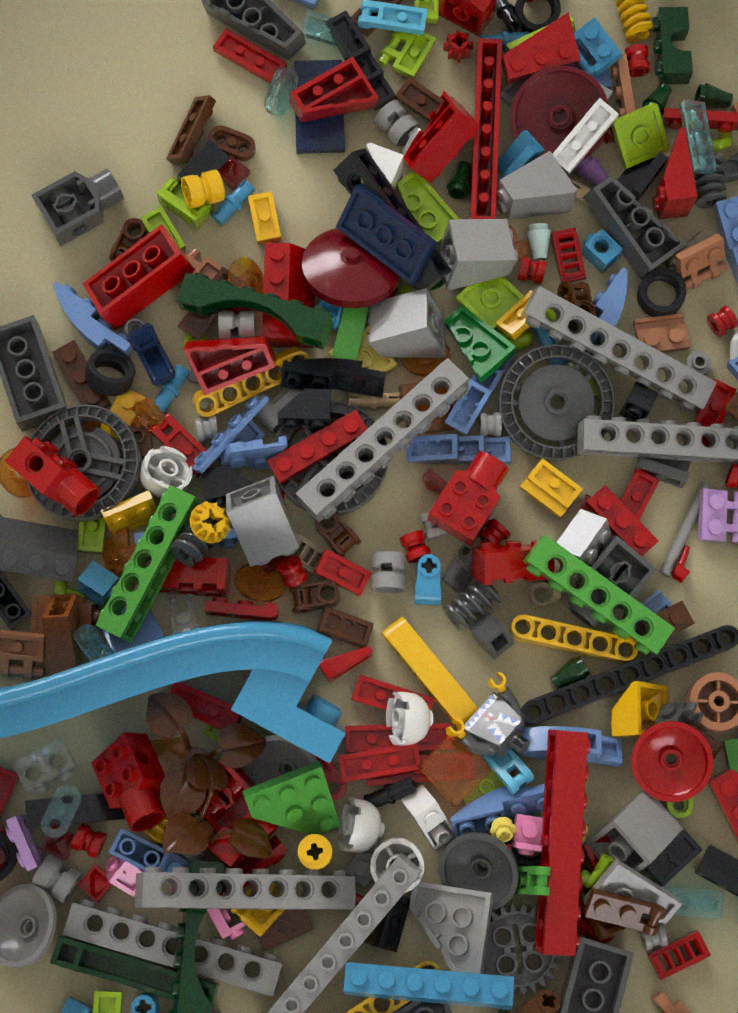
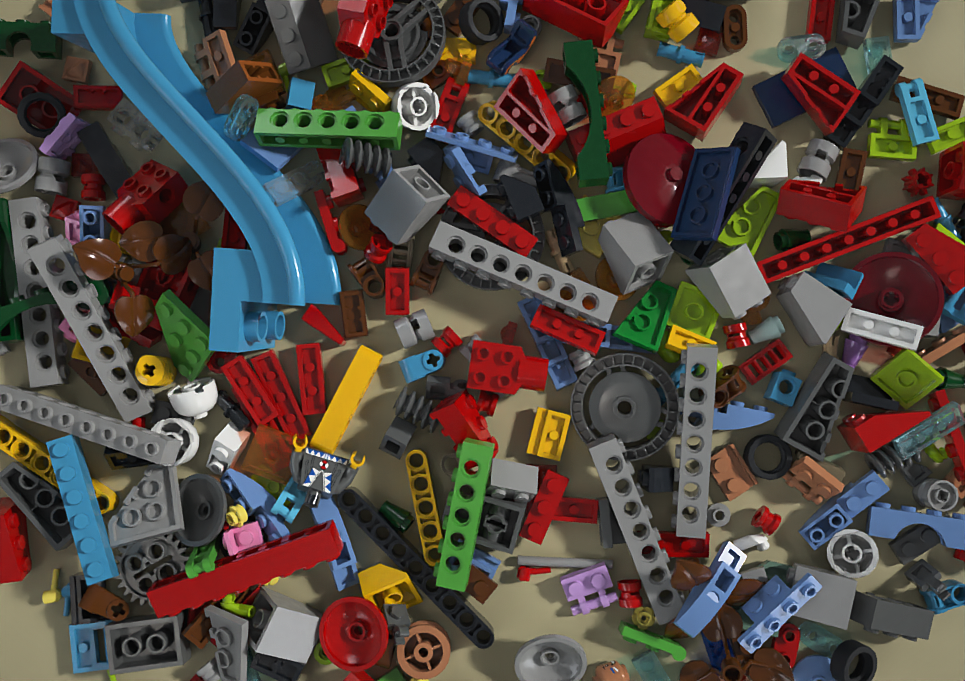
camera: 65 degrees right, 10 degrees up
clear light blue plate [41,785,81,838] -> none
yellow gear [190,501,231,543] -> none
white cylinder [386,692,433,746] -> none
plate [583,888,666,936] -> none
none -> red plate [530,304,606,356]
none -> red wedge [663,62,744,142]

